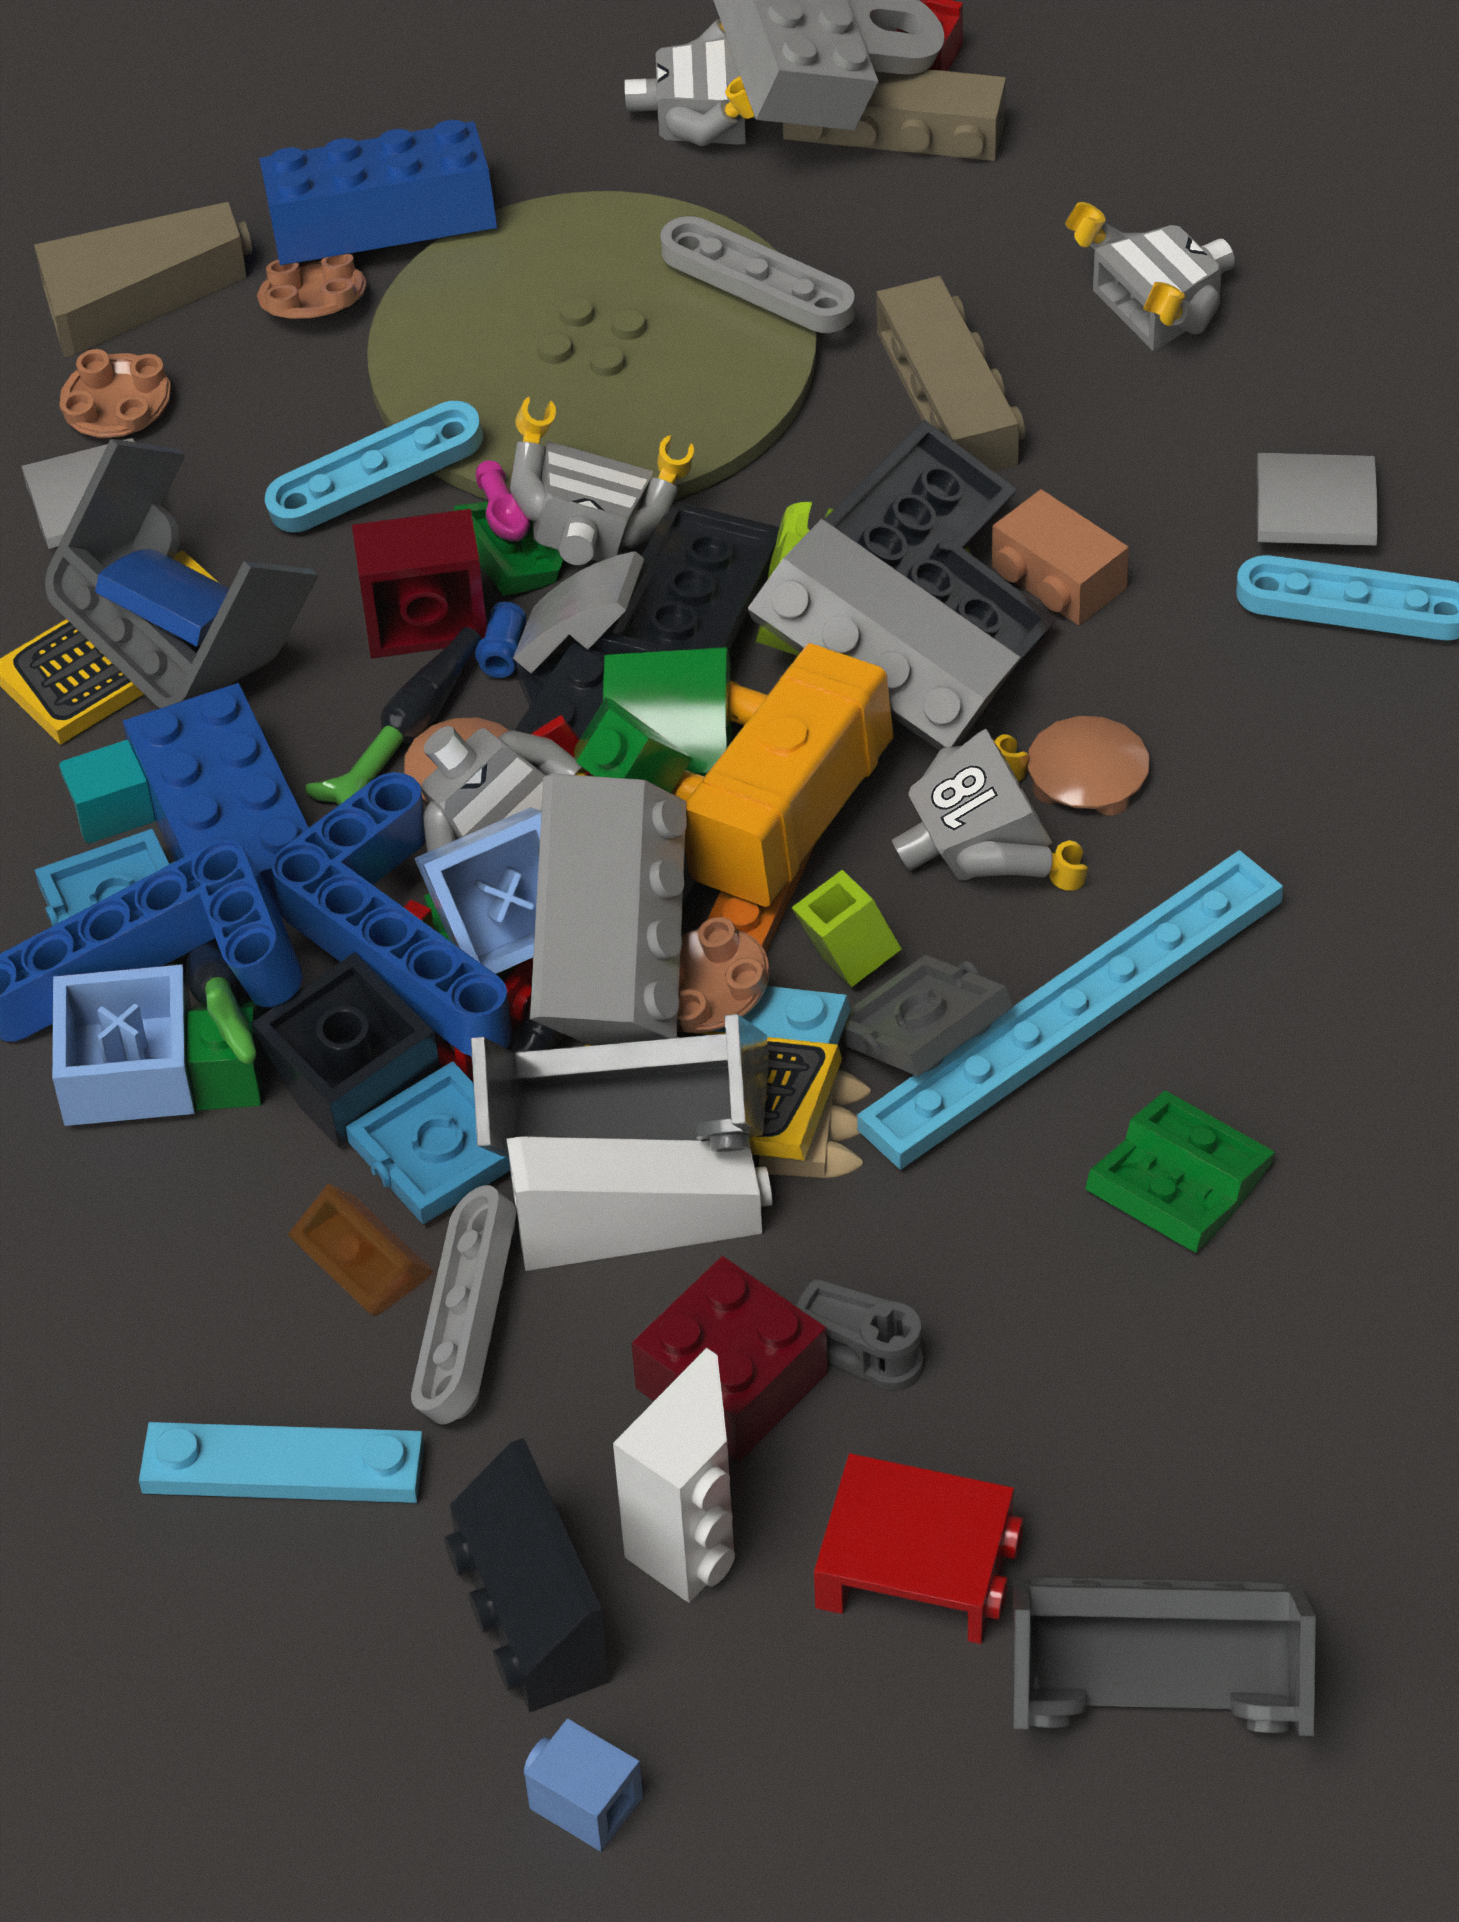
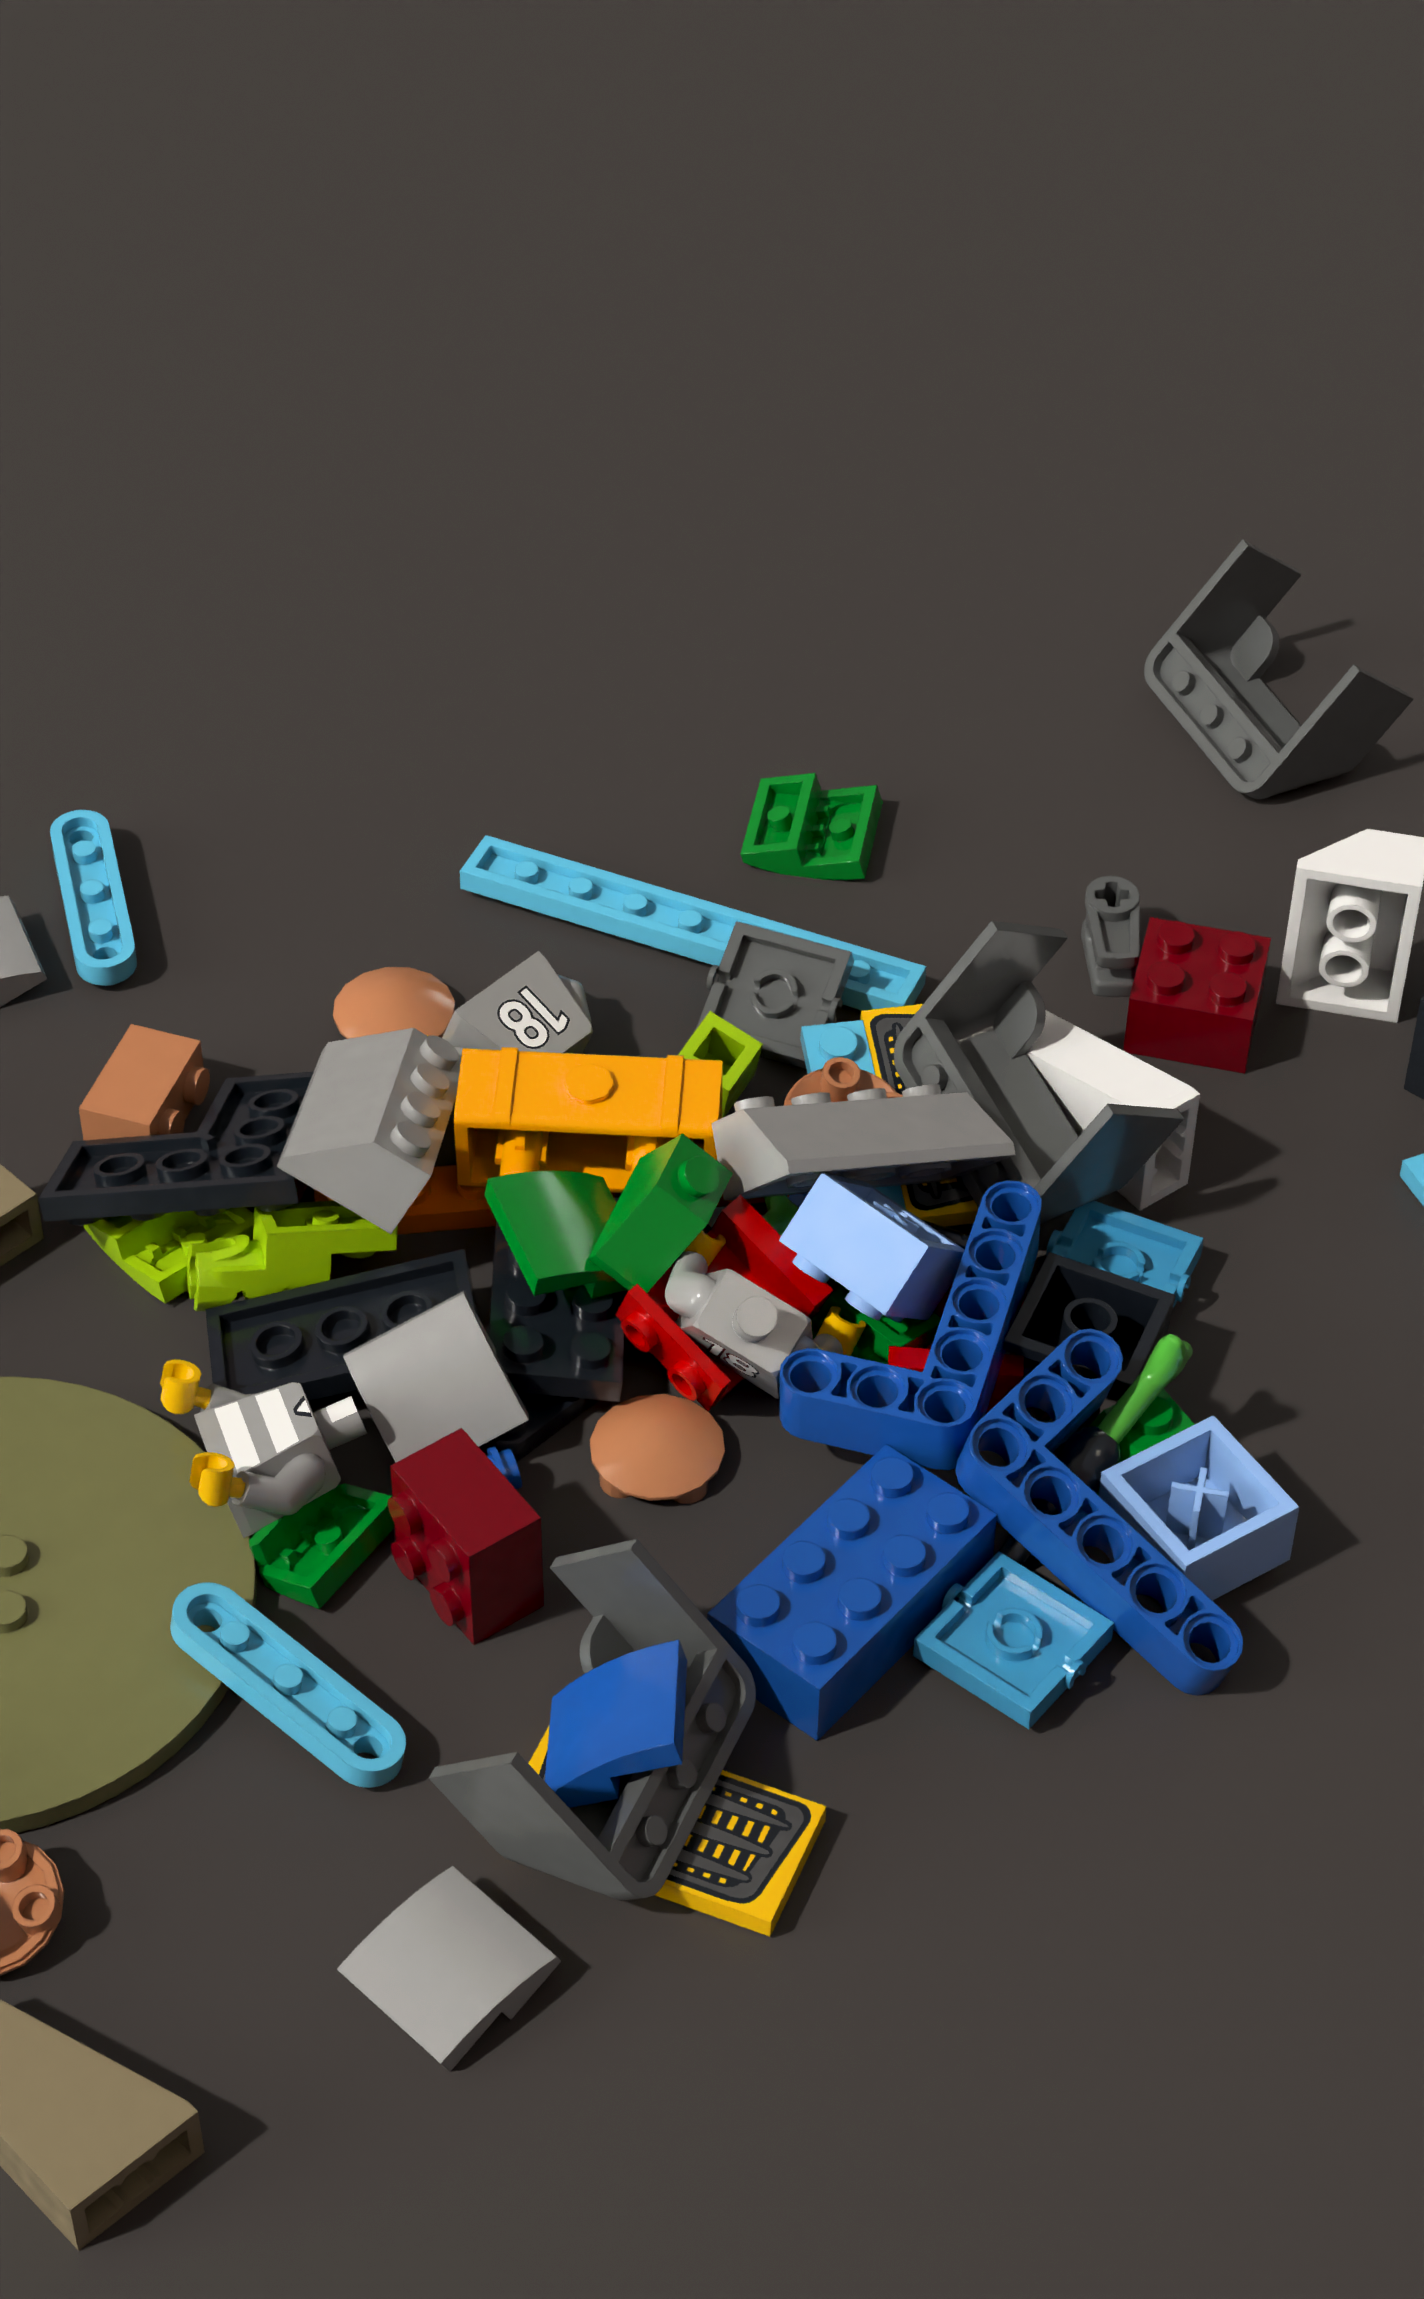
camera: 120 degrees left, 5 degrees down
nougat dish [59,349,171,438] -> none
teal panel [59,739,156,843] -> none
clear orange slope [288,1183,433,1317] -> none
black piece [305,627,482,806] -> none
light grey plate [411,1185,516,1424] -> none
dark pink piece [475,460,531,542] -> none
red panel [814,1453,1024,1644] -> none

